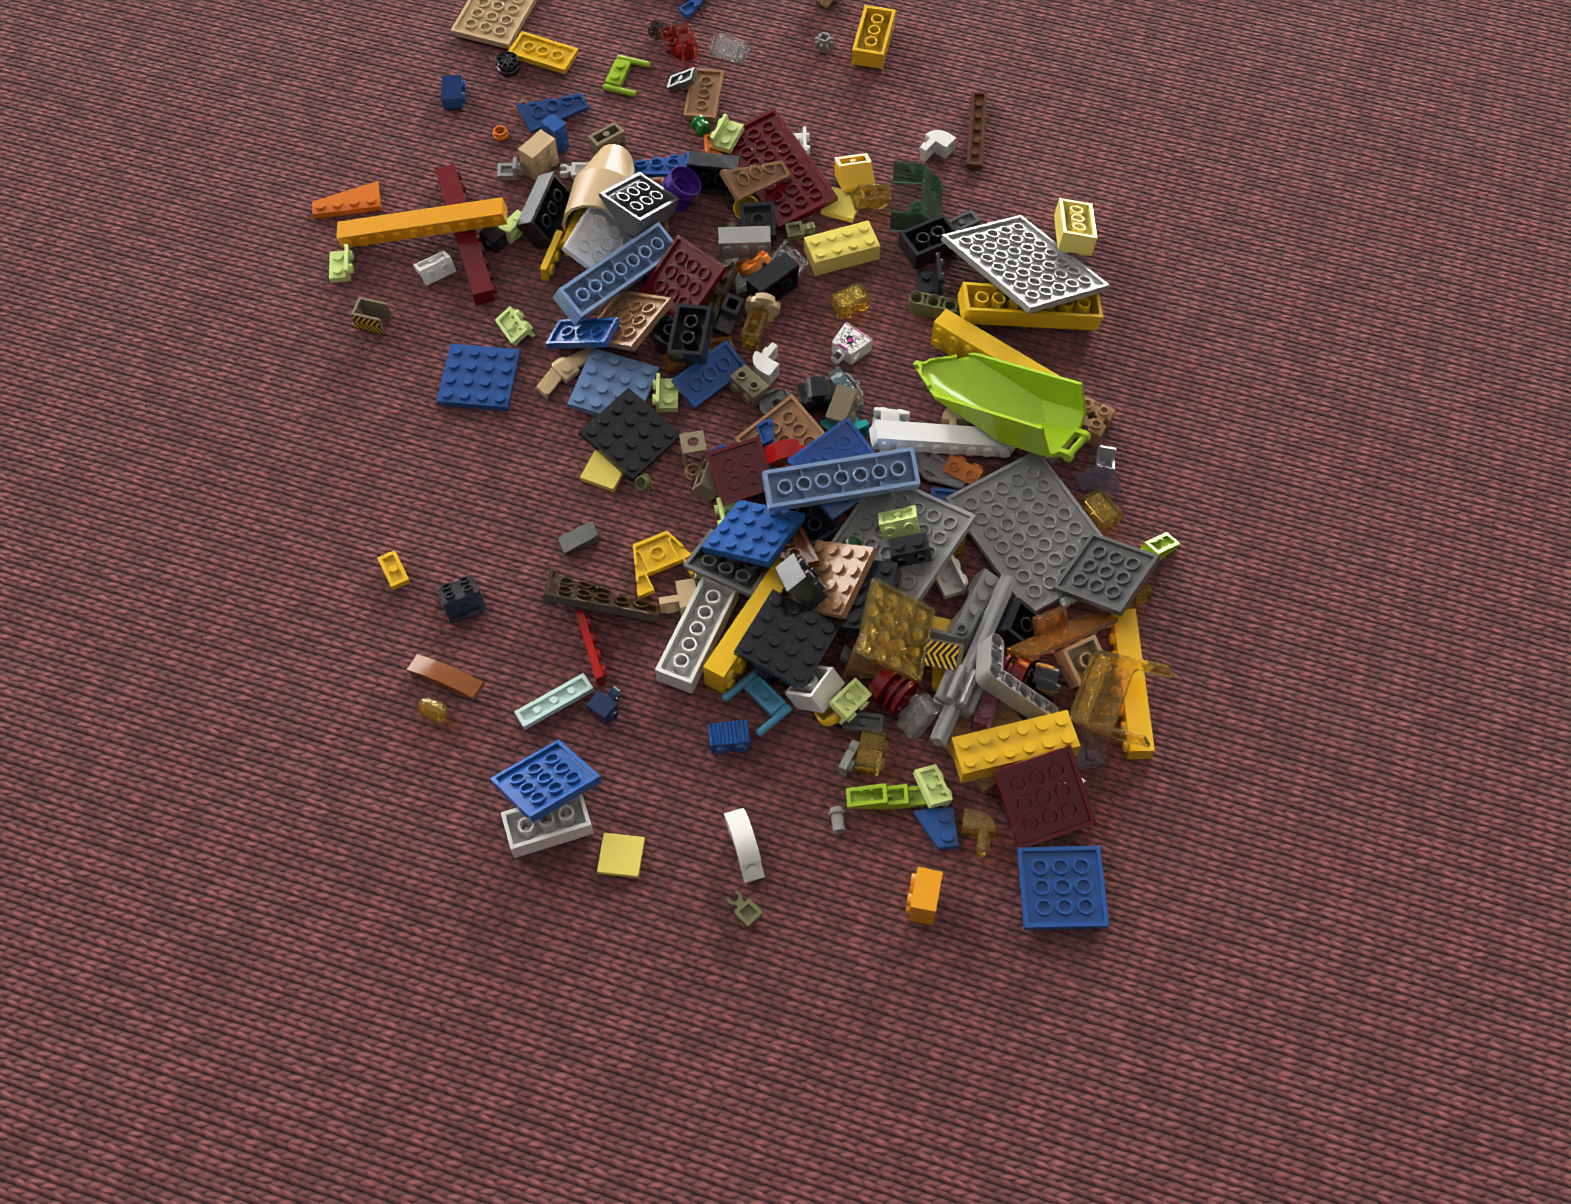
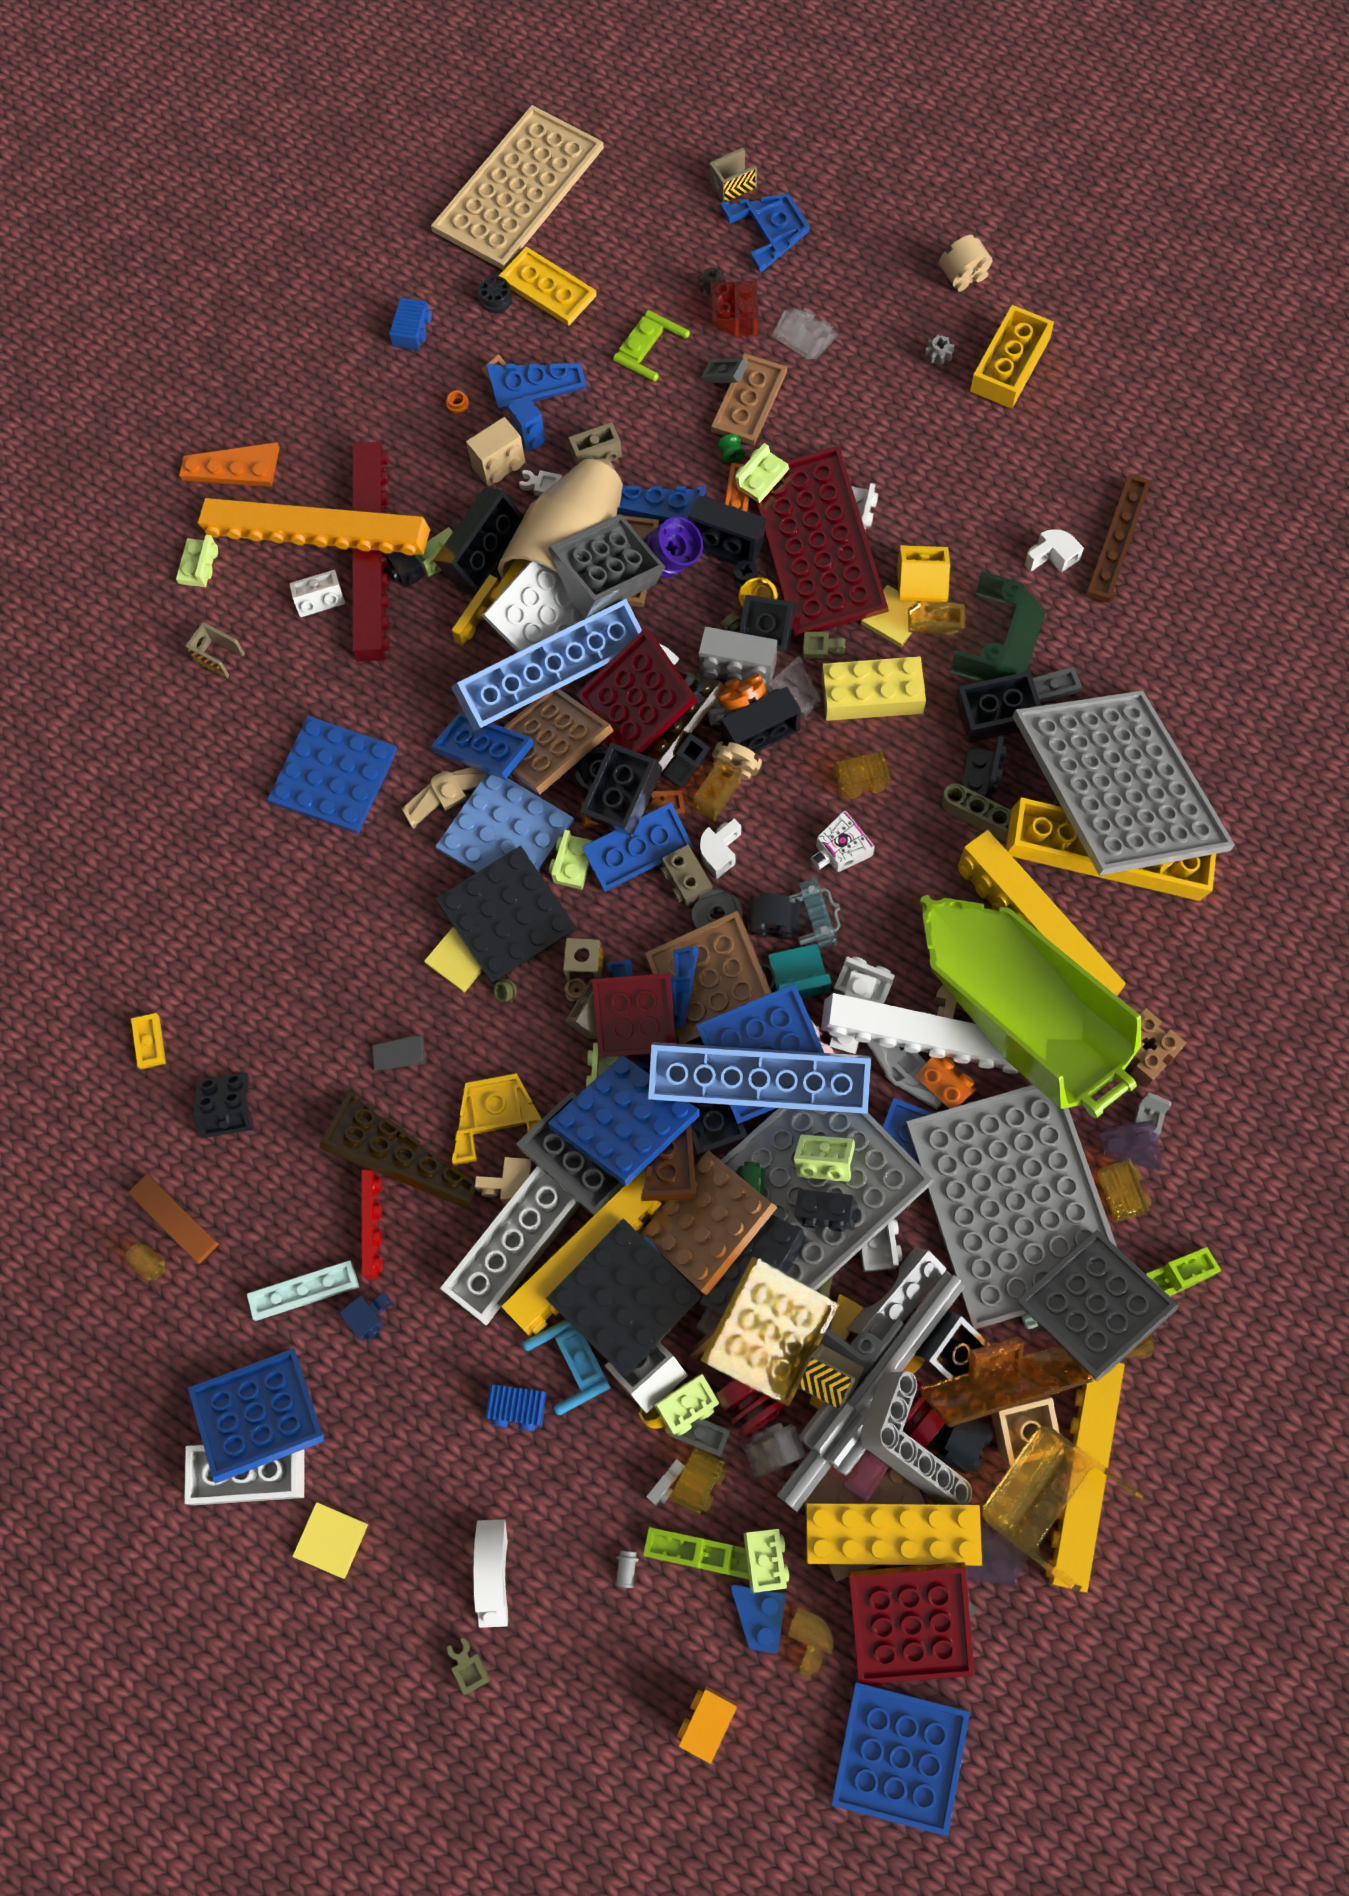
camera: 20 degrees right, 10 degrees up
yellowish green bracket [495,306,535,346] -> none
light grey bracket [497,157,521,180] -> none
medium nougat wing [719,160,791,202] -> none
red brick [764,439,805,467] -> none
black brick [775,553,828,611] -> none
dark tan brick [825,384,862,425] -> none
light yellow brick [1054,198,1097,256] -> none

